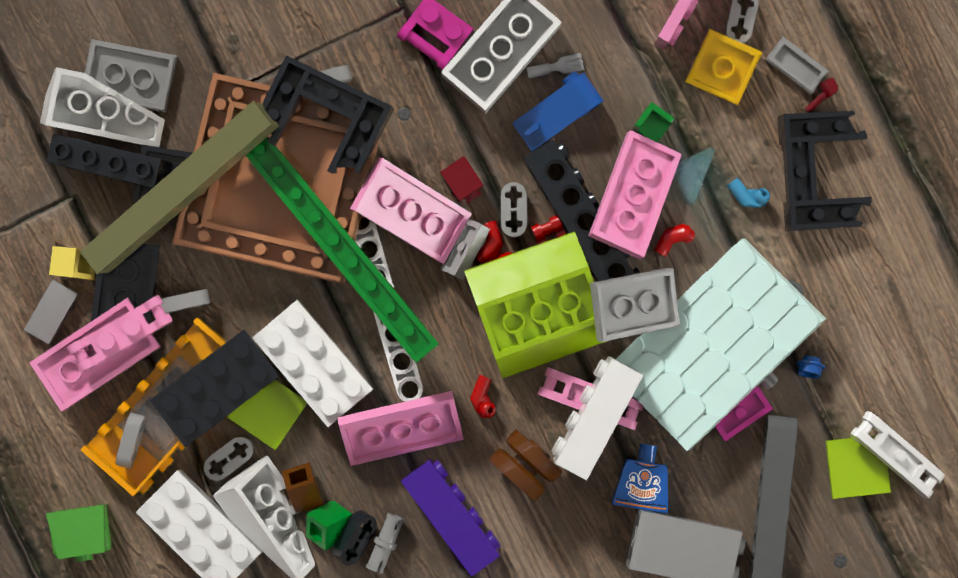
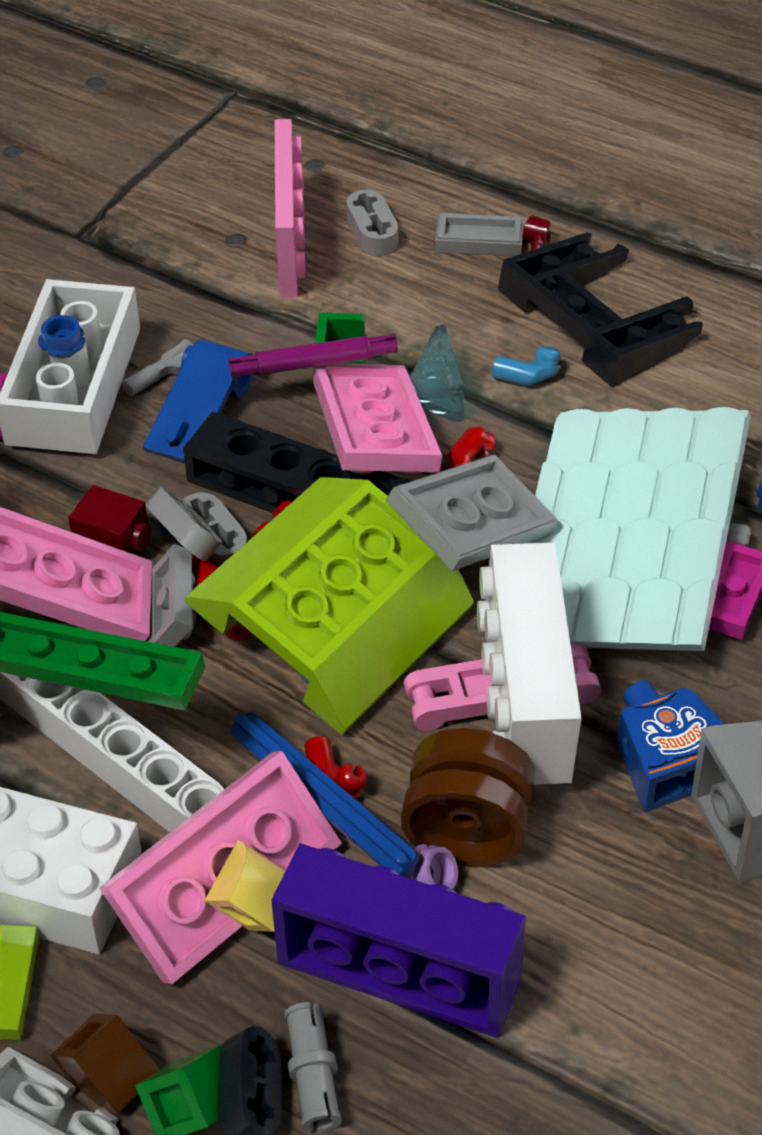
camera: 30 degrees left, 40 degrees down
yellow plate [685,28,762,105] -> none
none -> blue plate [38,315,85,359]
none -> light grey beam [145,485,223,562]
none -> light yellow brick [204,841,285,932]
none -> magenta piece [228,333,398,378]
none -> blue axle [230,711,419,877]
none -> lavender plate [407,844,458,889]

